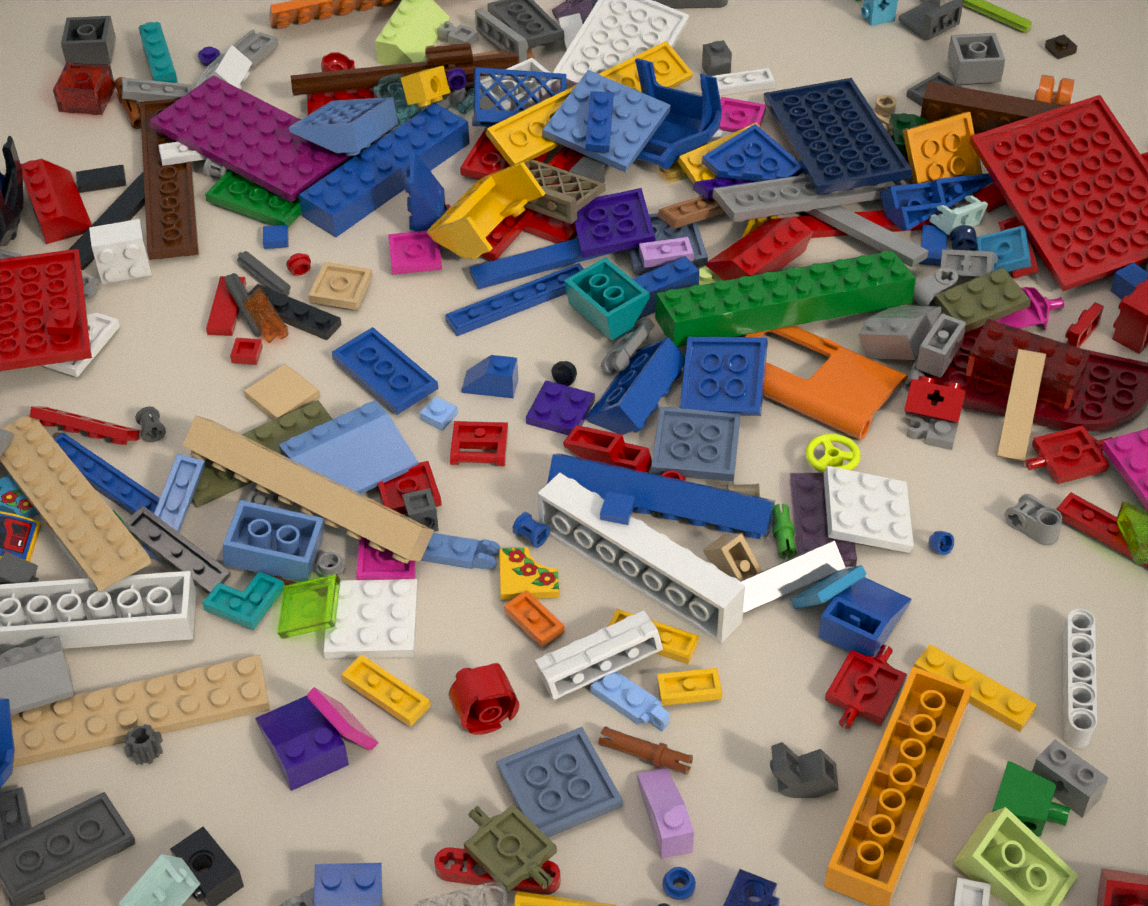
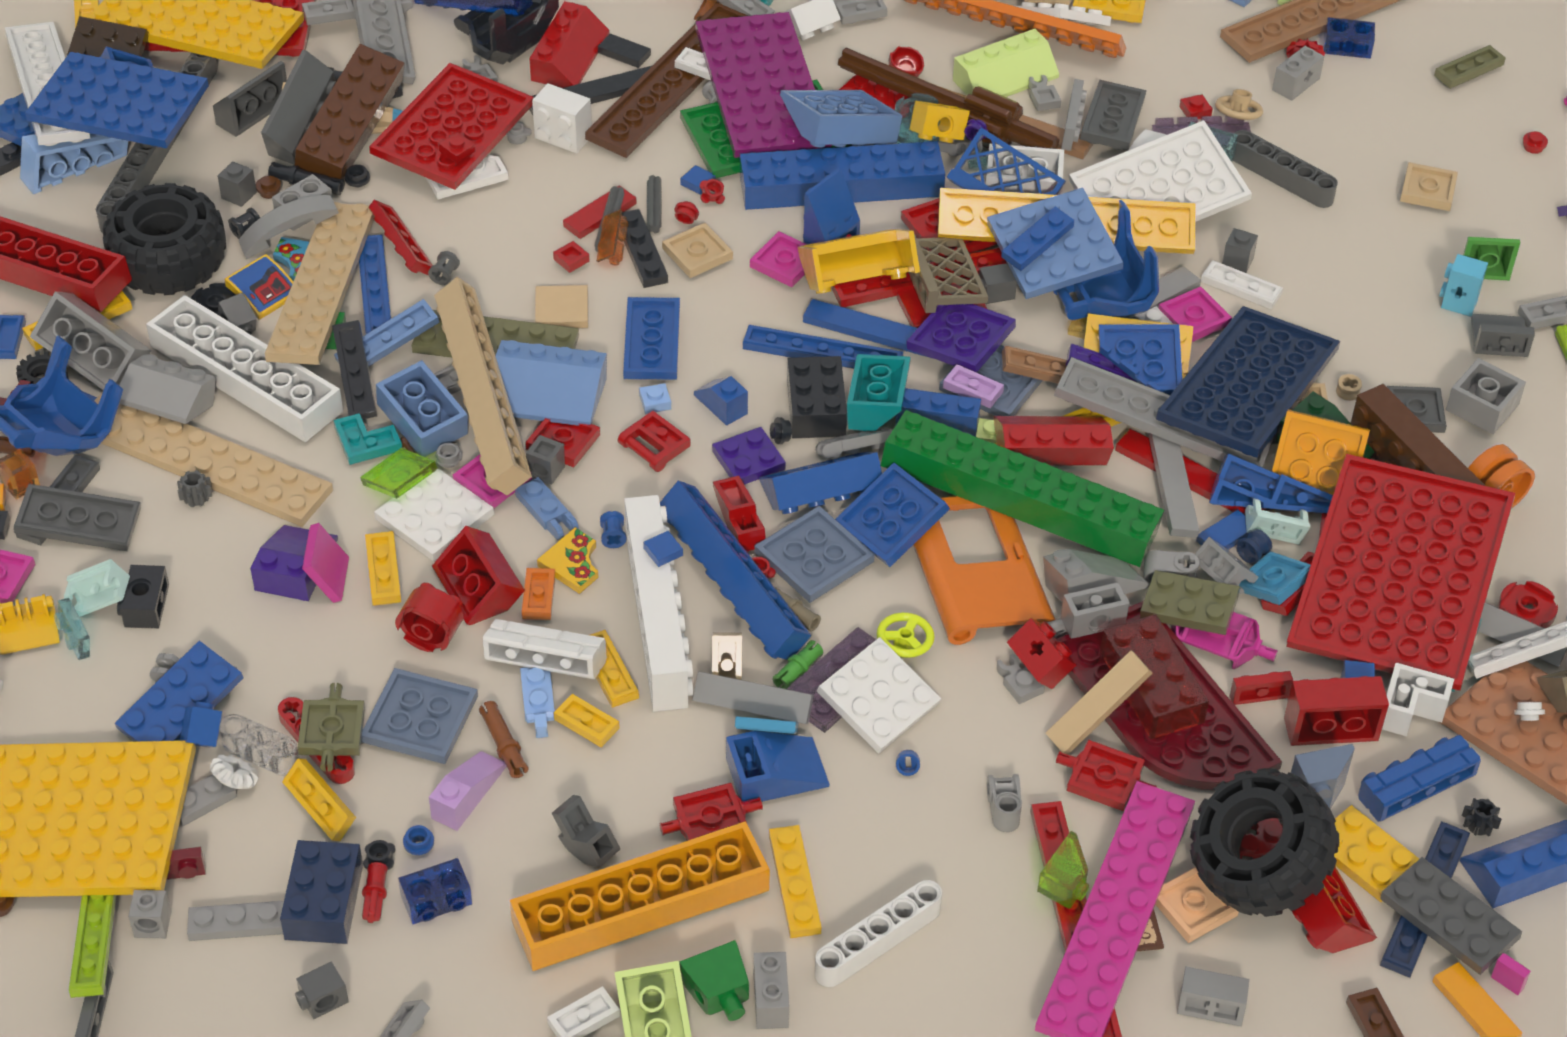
camera: 40 degrees right, 0 degrees up
none -> red slope [432,526,525,625]
none -> red plate [699,179,725,204]
none -> black brick [787,356,847,439]

